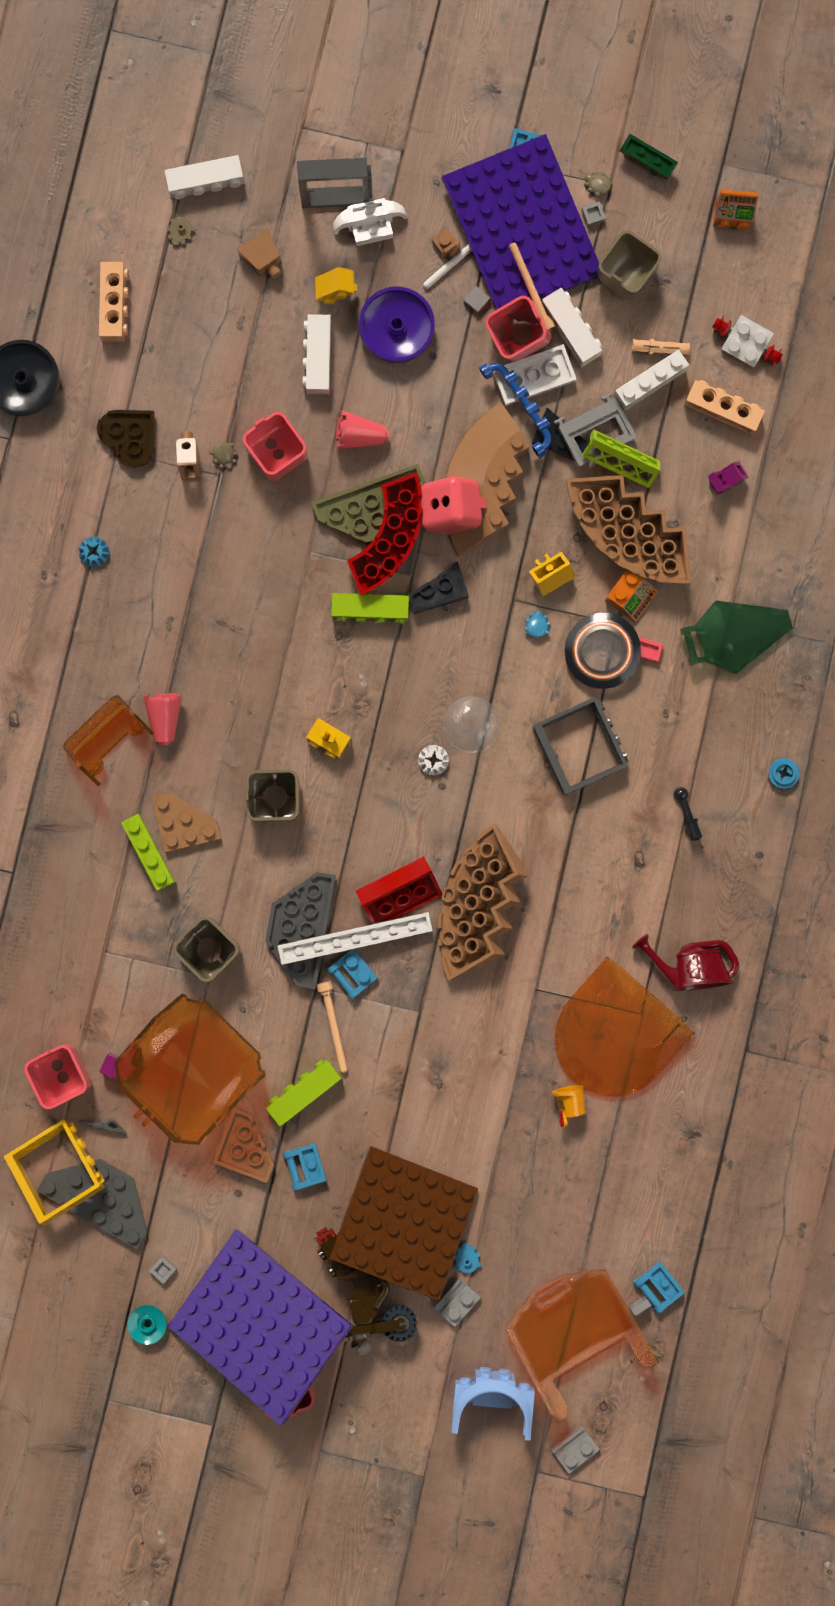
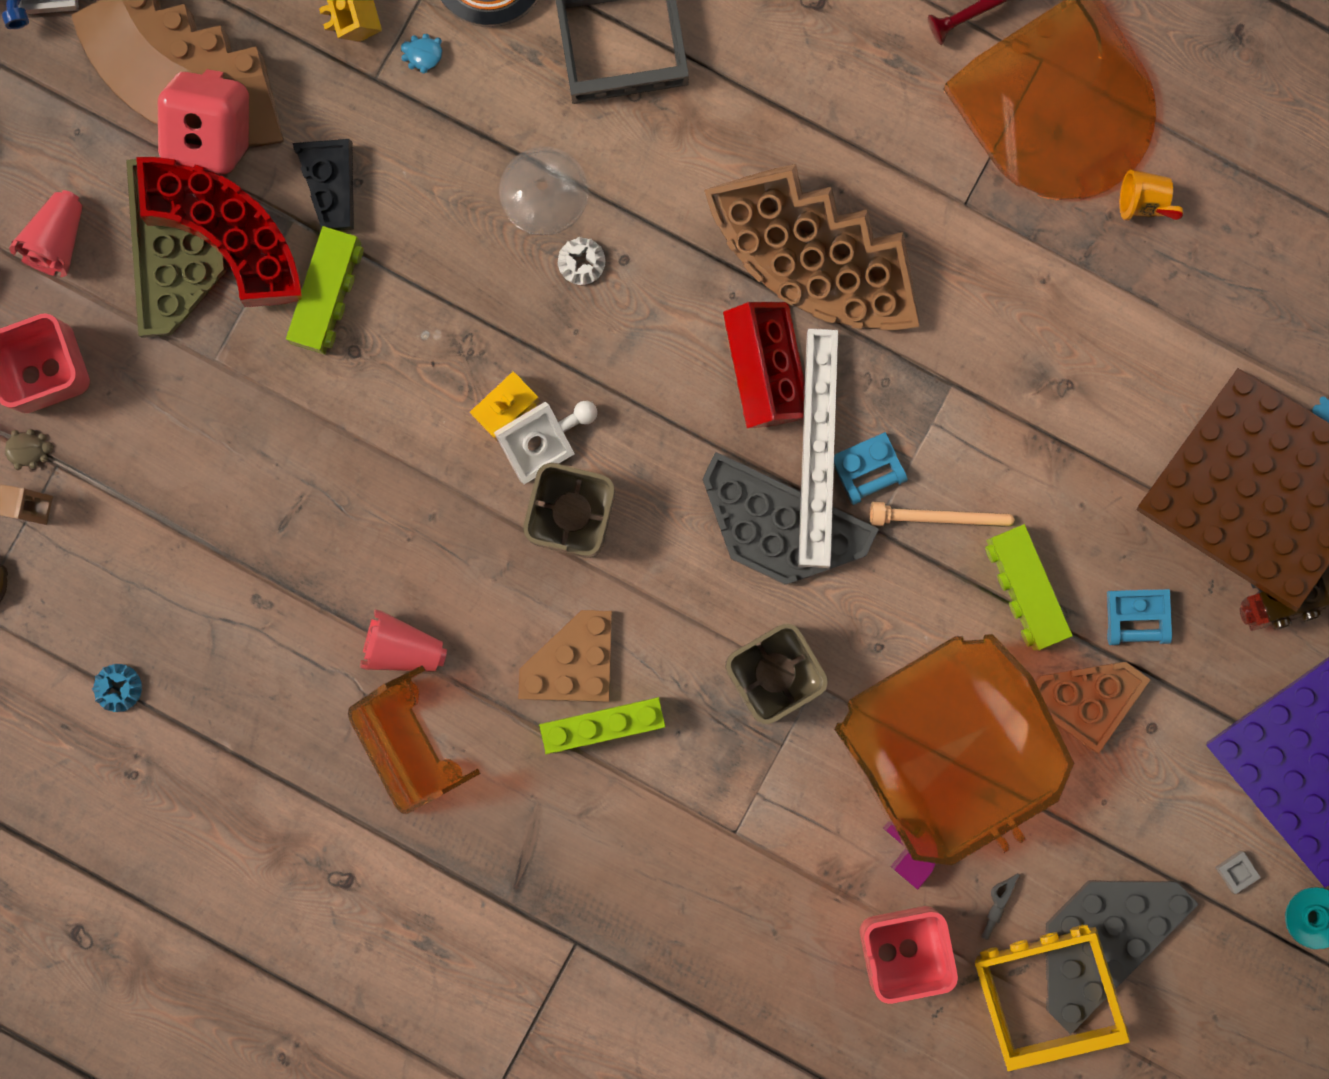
camera: 70 degrees left, 0 degrees up
none -> white plate [494,401,598,485]

